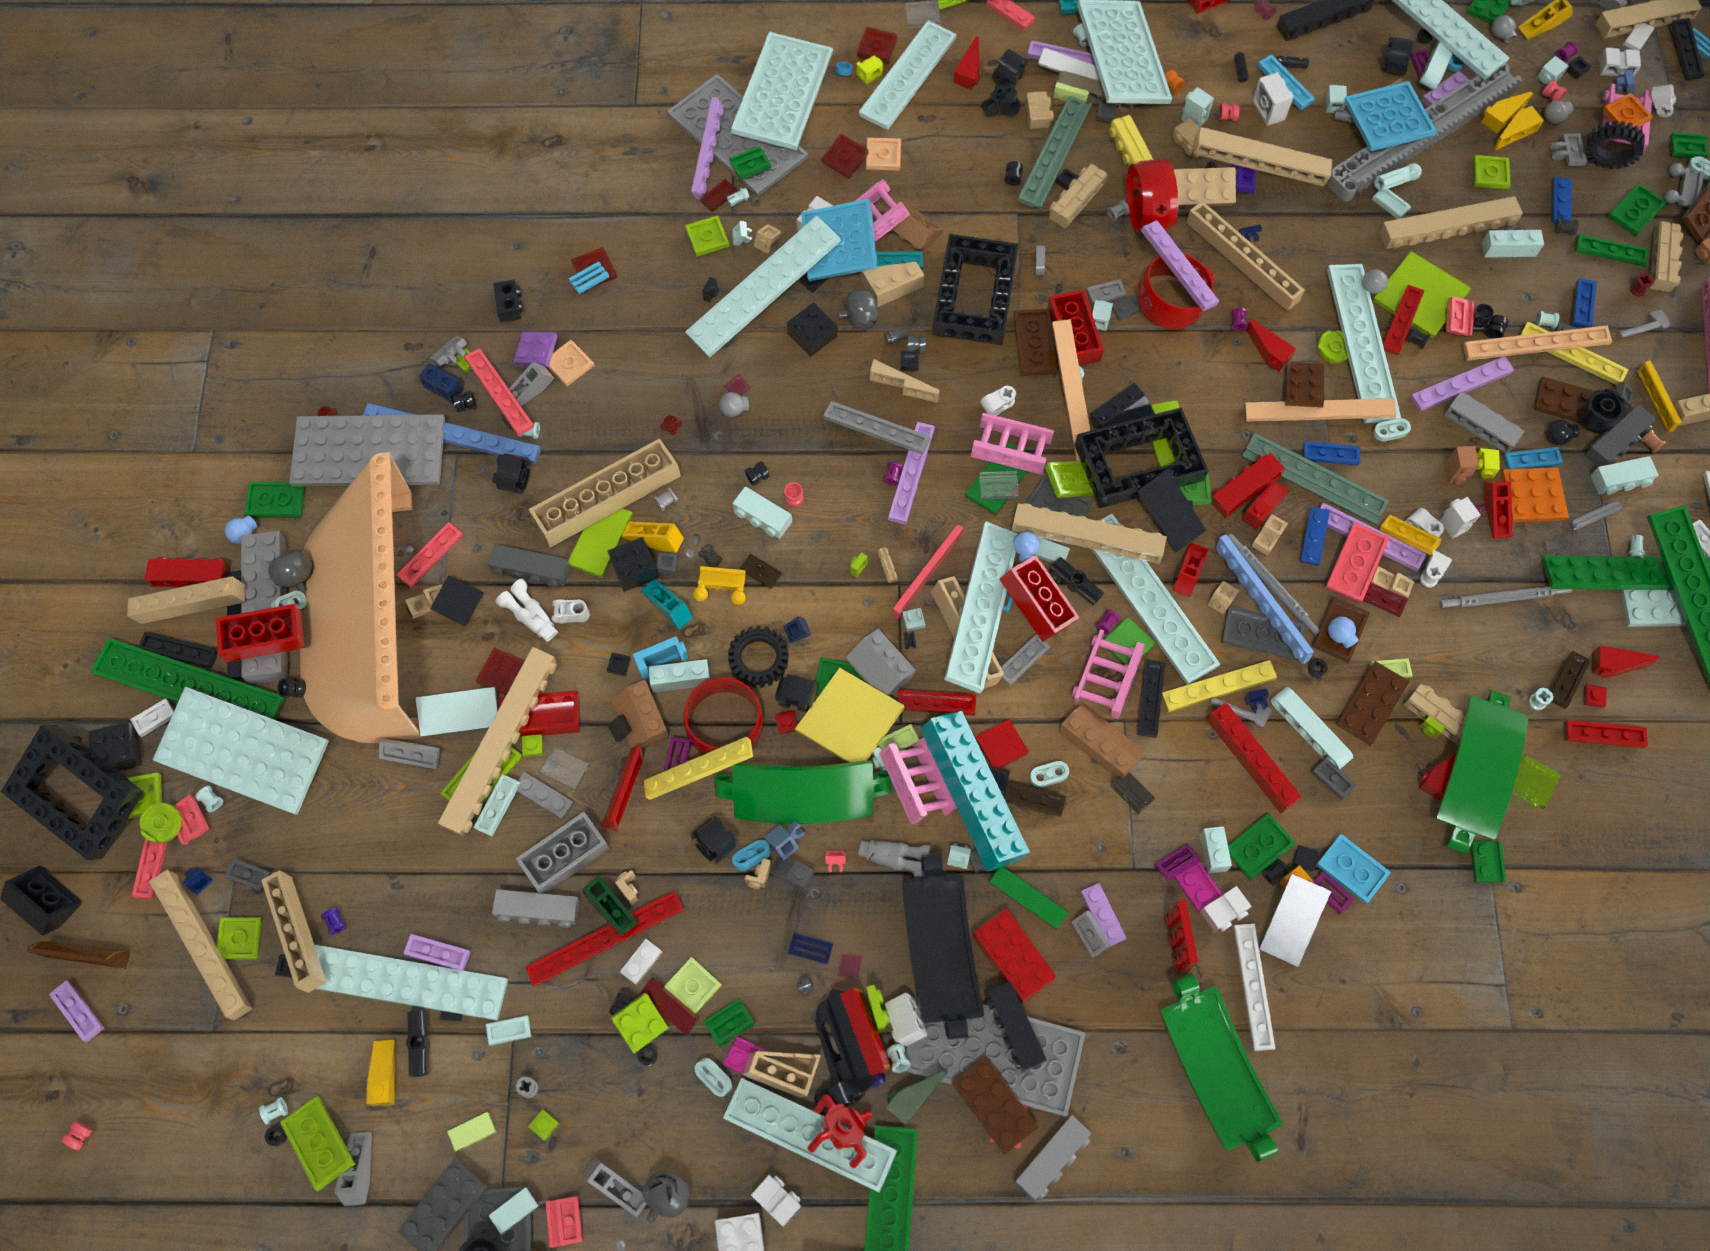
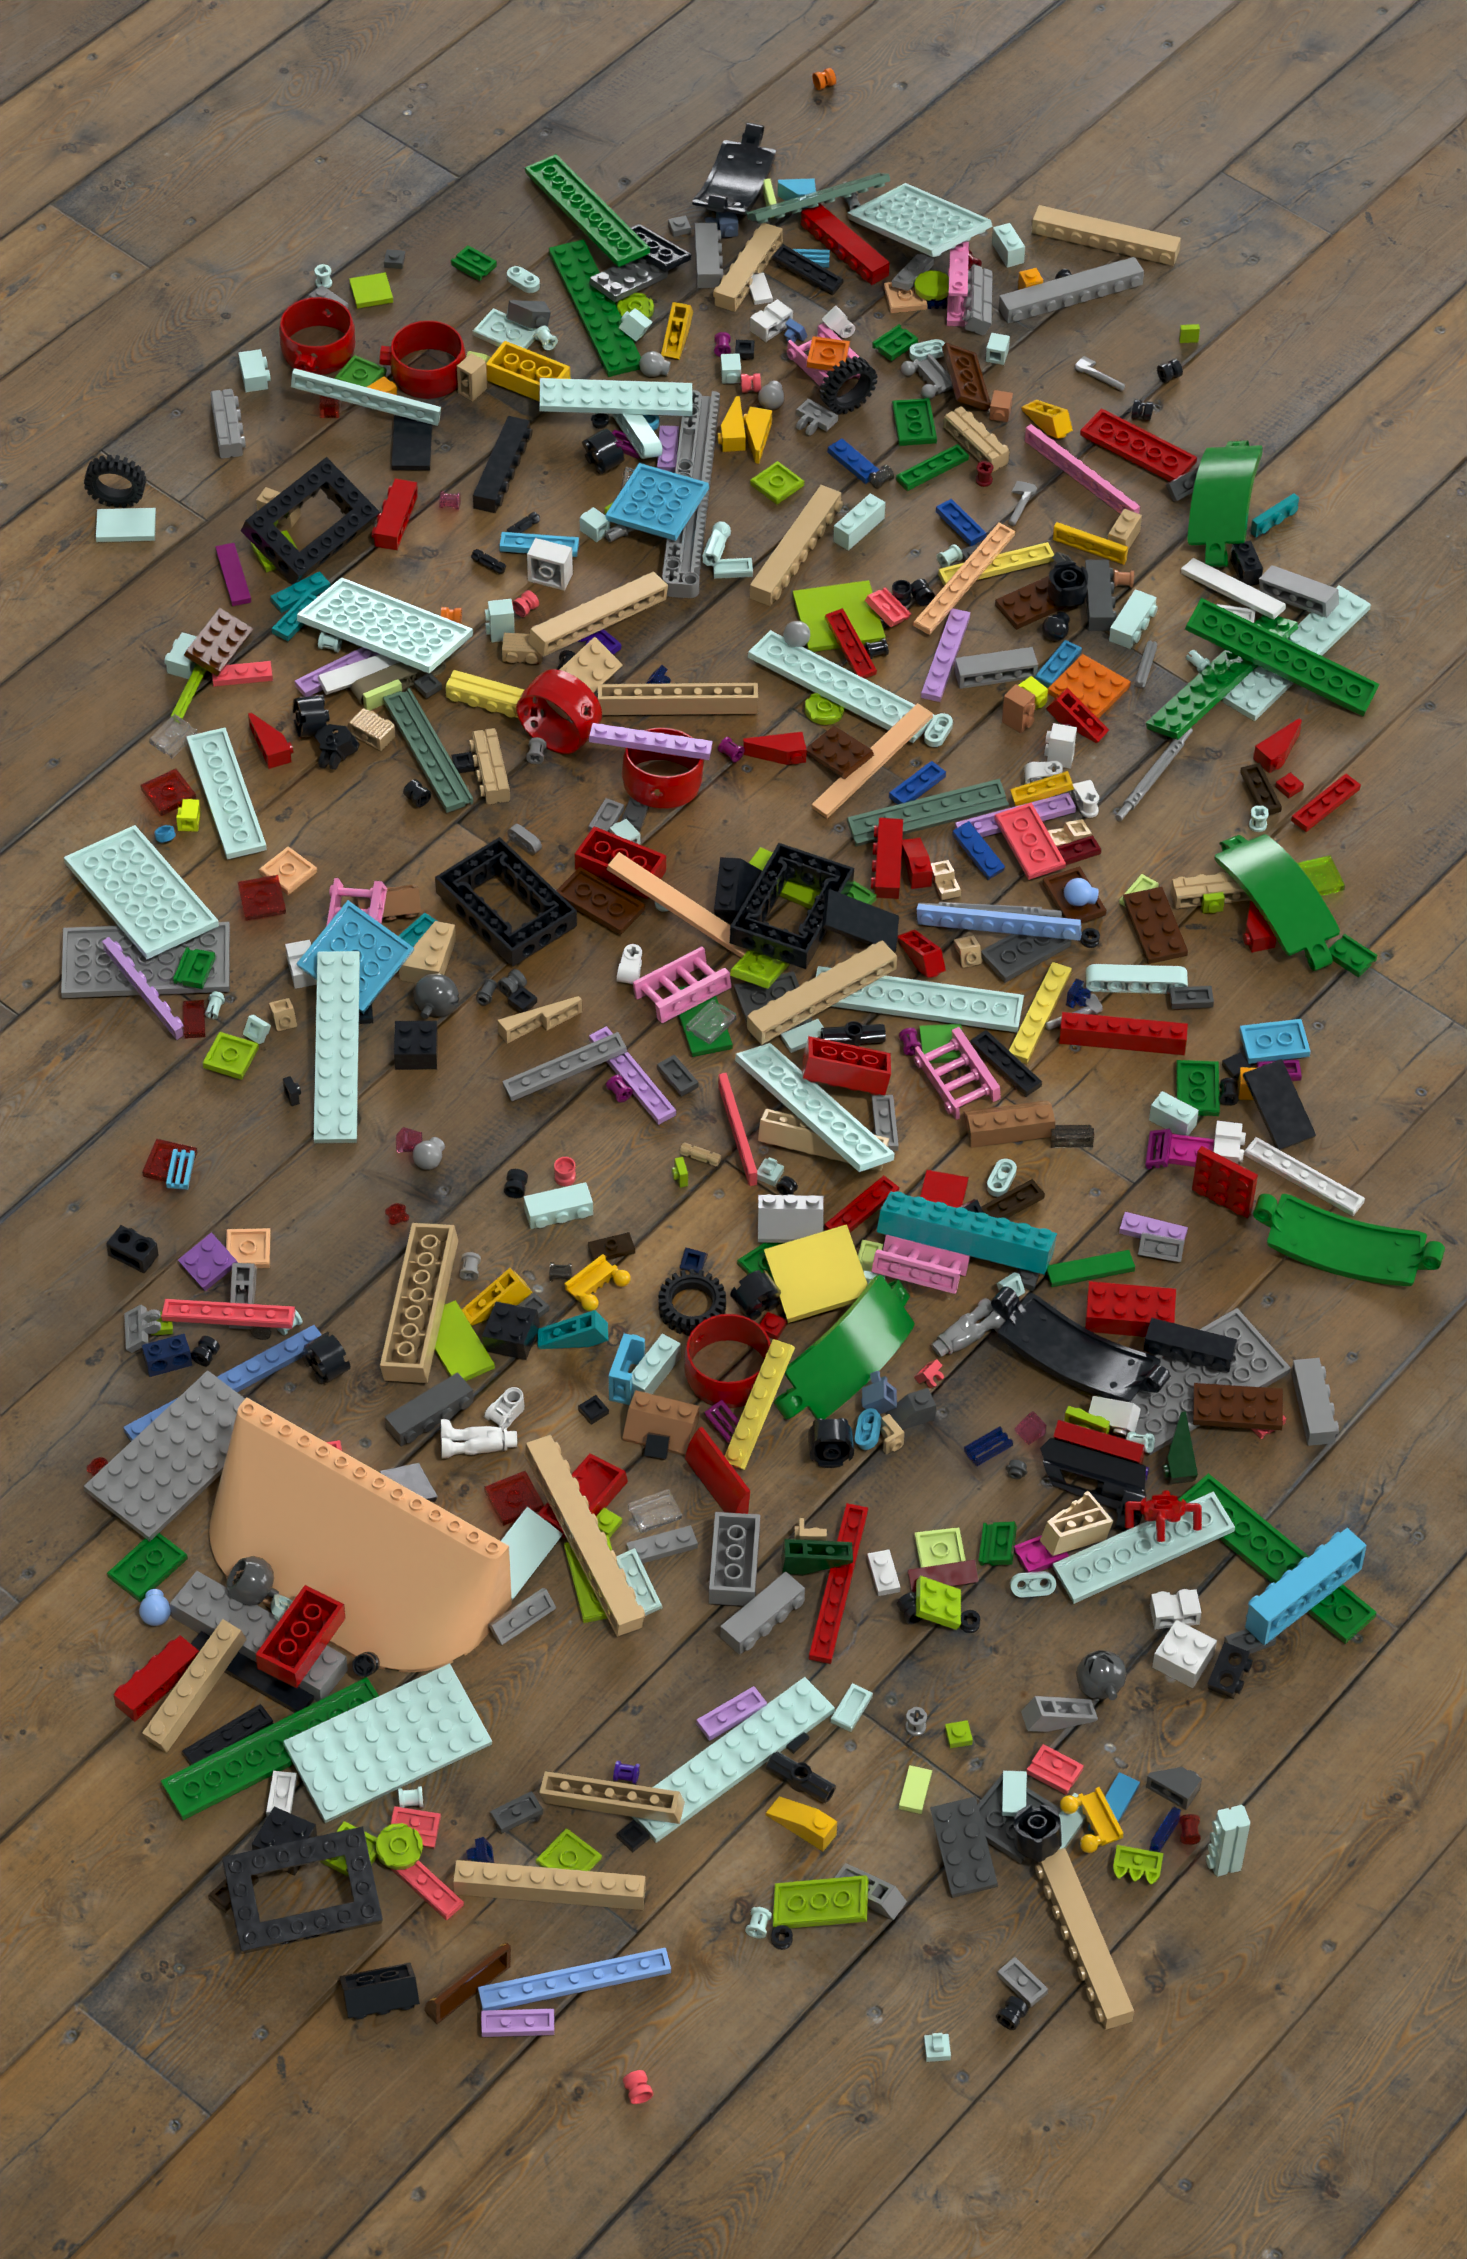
camera: 50 degrees left, 15 degrees down
light blue piece [1014,531,1040,562] -> none
none -> light blue plate [478,1948,671,2011]
none -> dark grey plate [657,1055,699,1097]

